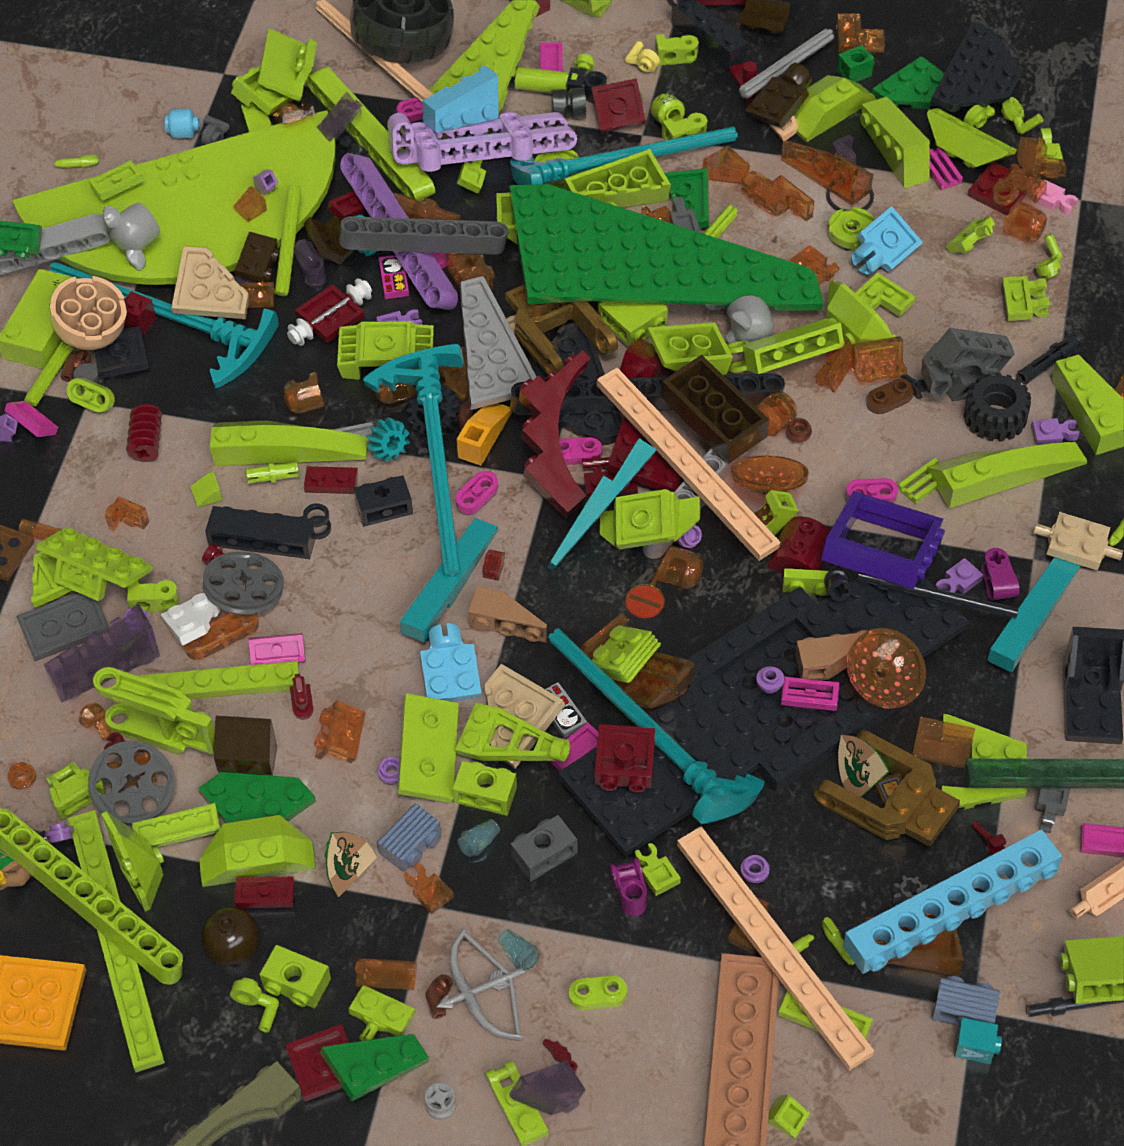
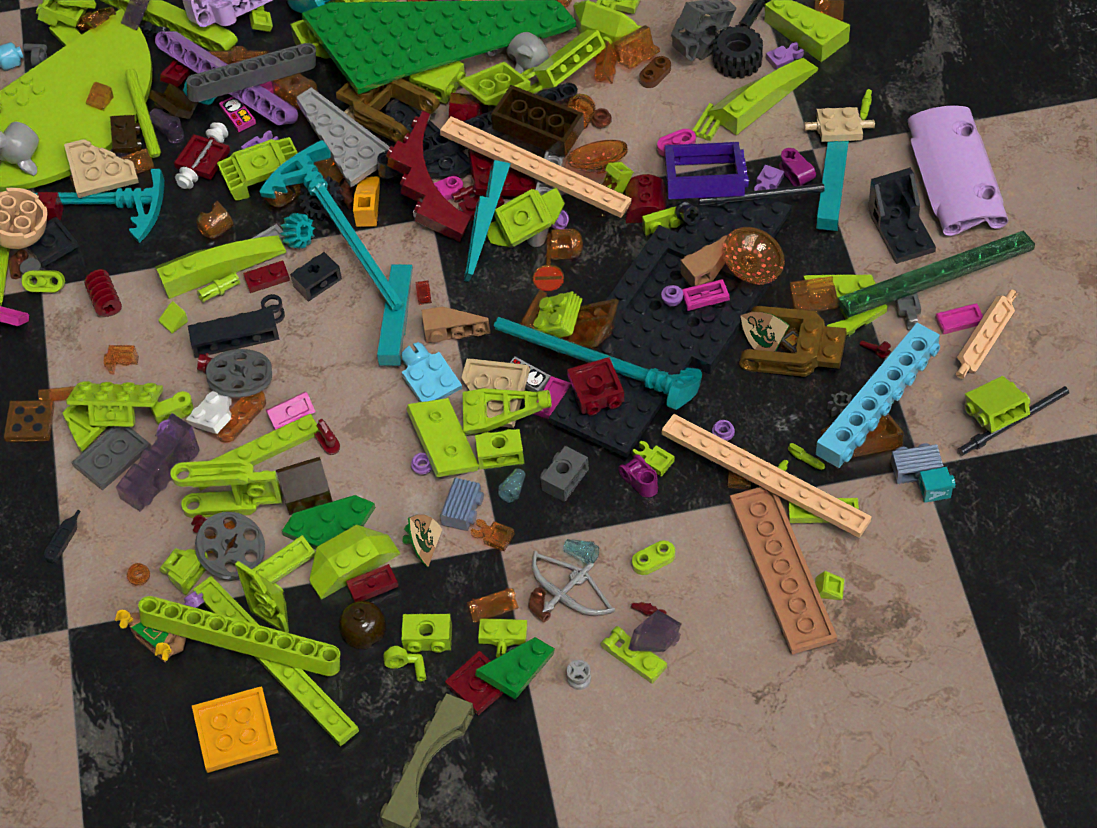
camera: 20 degrees left, 0 degrees up
clear orange plate [79,703,112,740] -> none
medium lavender piece [253,170,278,195] -> none
clear orange bracket [314,701,365,763] -> none
dark pink plate [456,471,498,514] -> none
black hand [901,372,930,399] -> none

